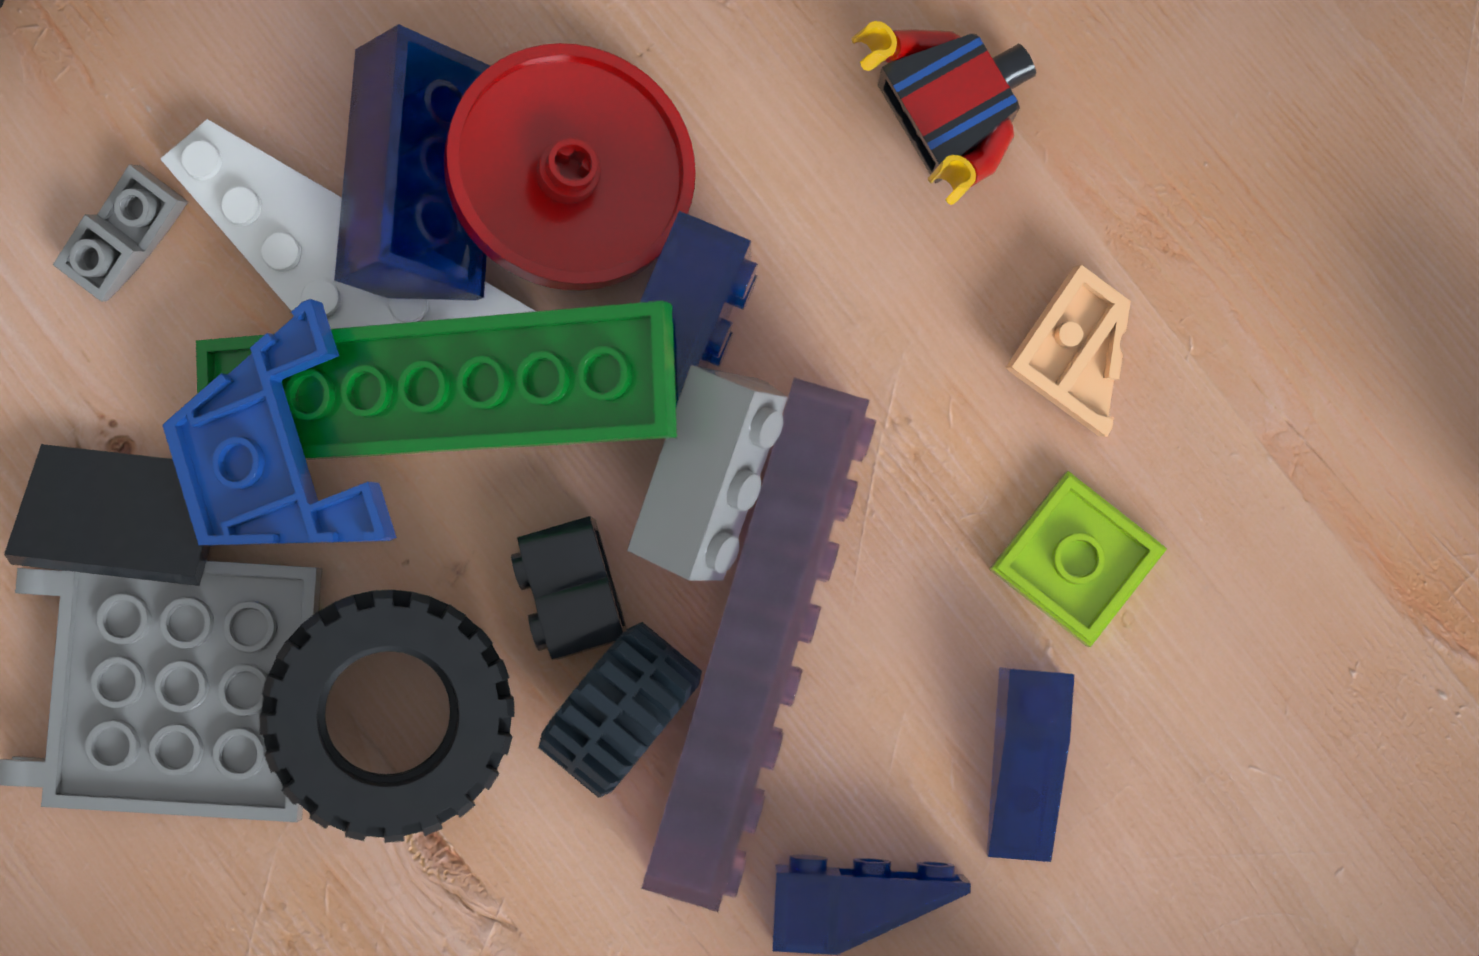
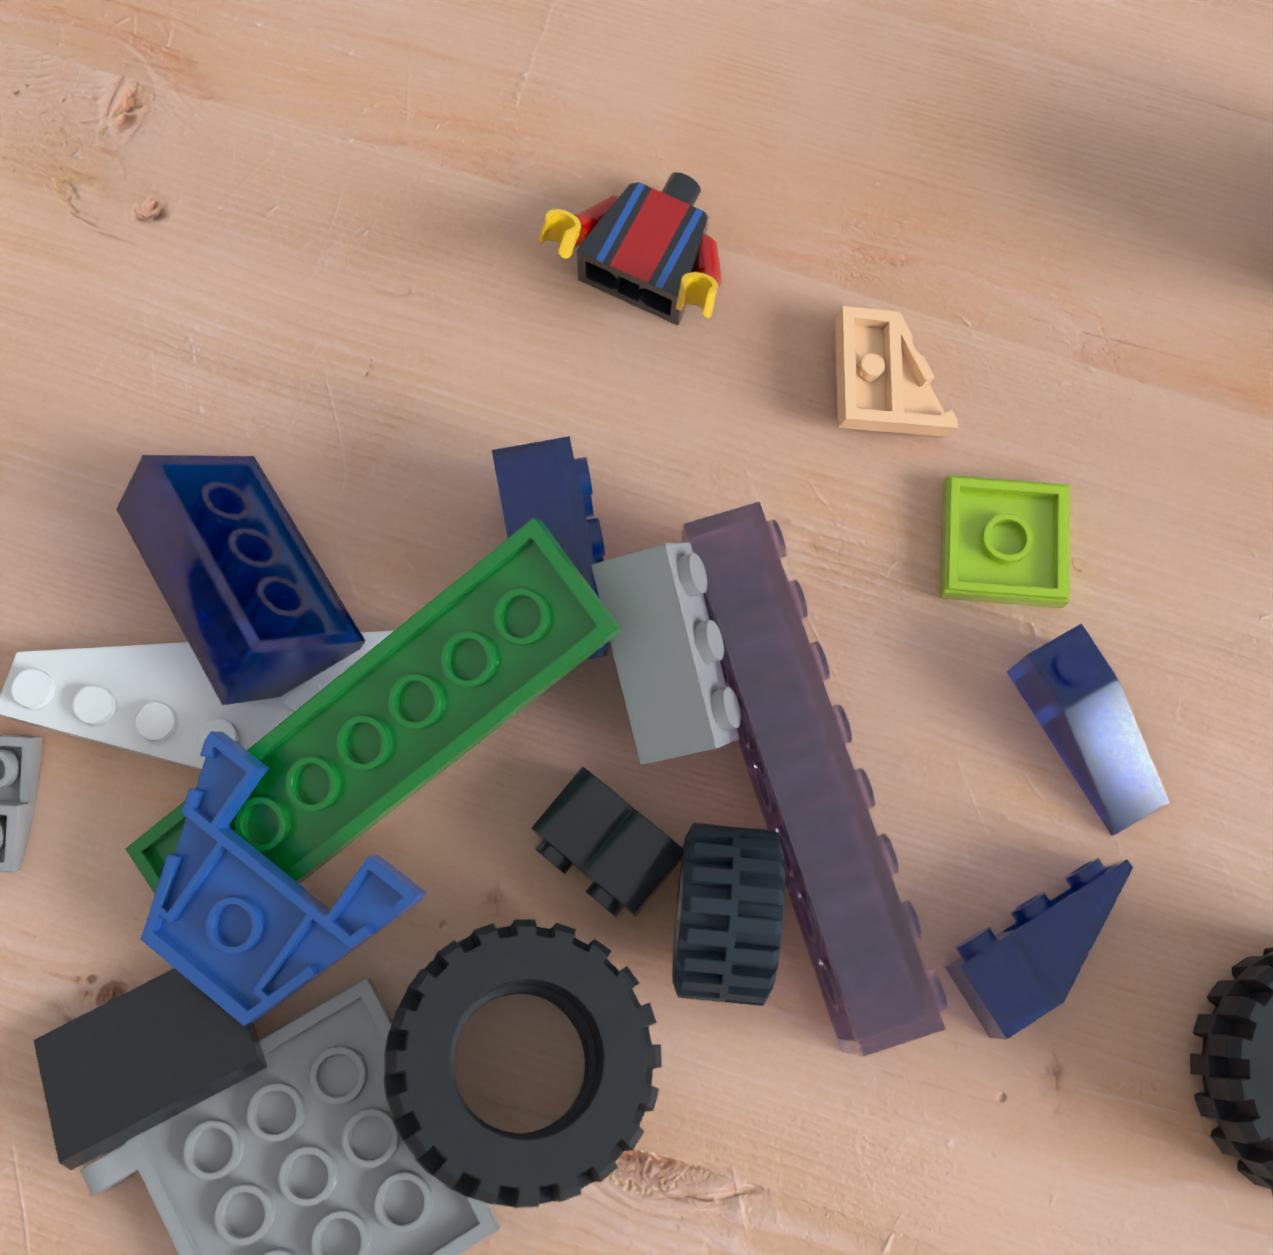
camera: 40 degrees left, 10 degrees down
red dish [444,43,696,291] -> none

